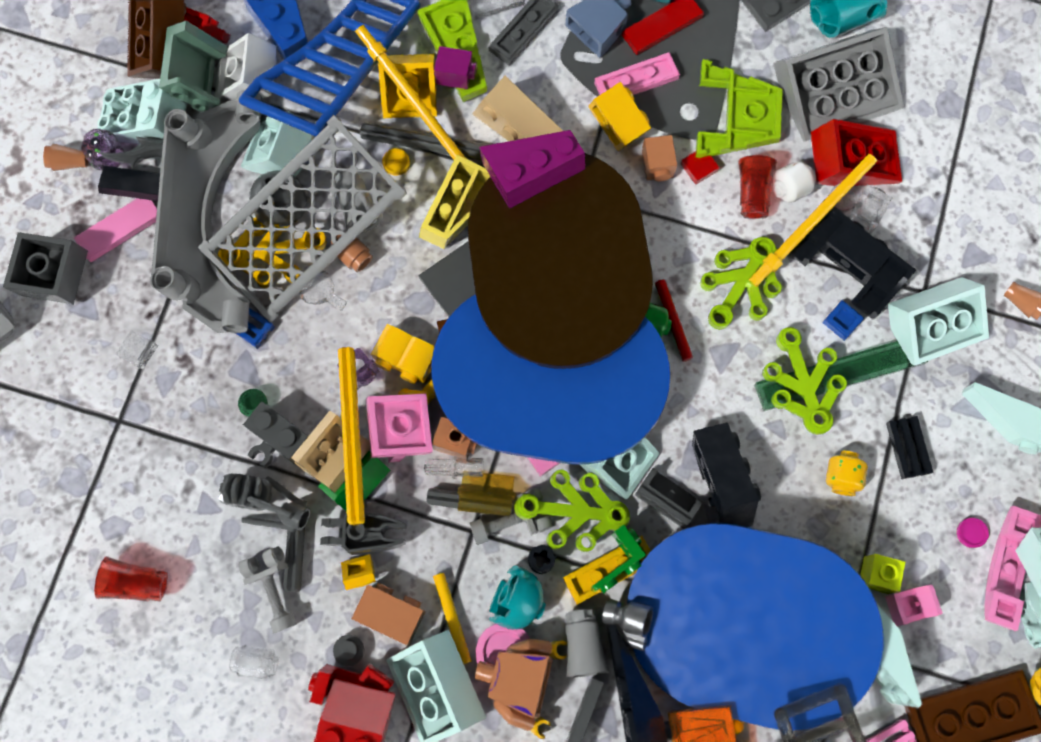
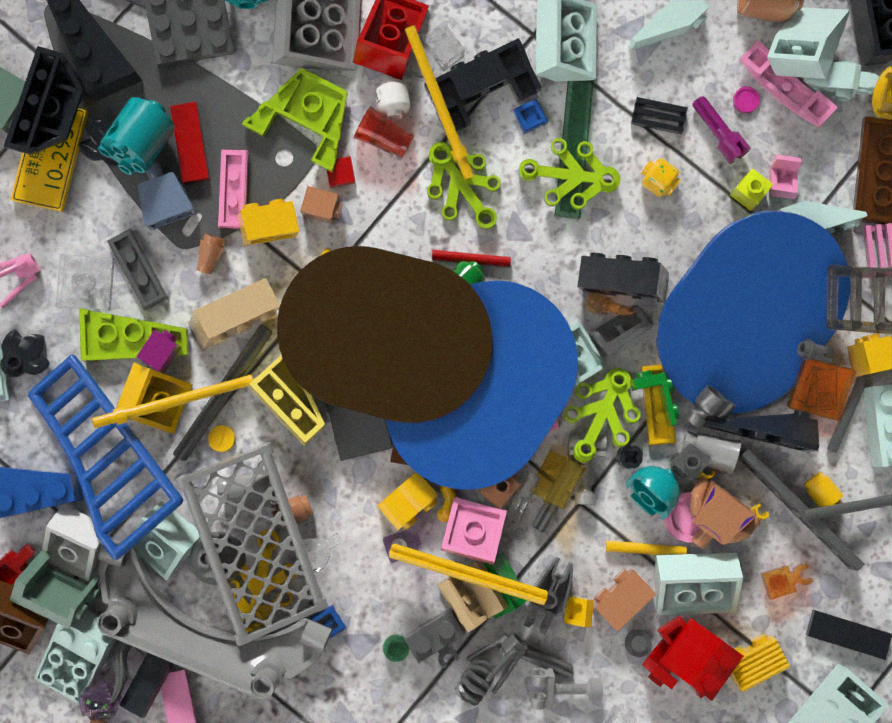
camera: 70 degrees left, 10 degrees up
magenta wedge [479,130,585,208] -> none
none -> nougat cone [196,234,226,275]
none -> clear orange bar [585,293,634,316]
none -> dark grey bracket [669,443,710,480]
none -> magenta piece [692,96,751,165]
none -> dark grey pin [797,339,834,363]

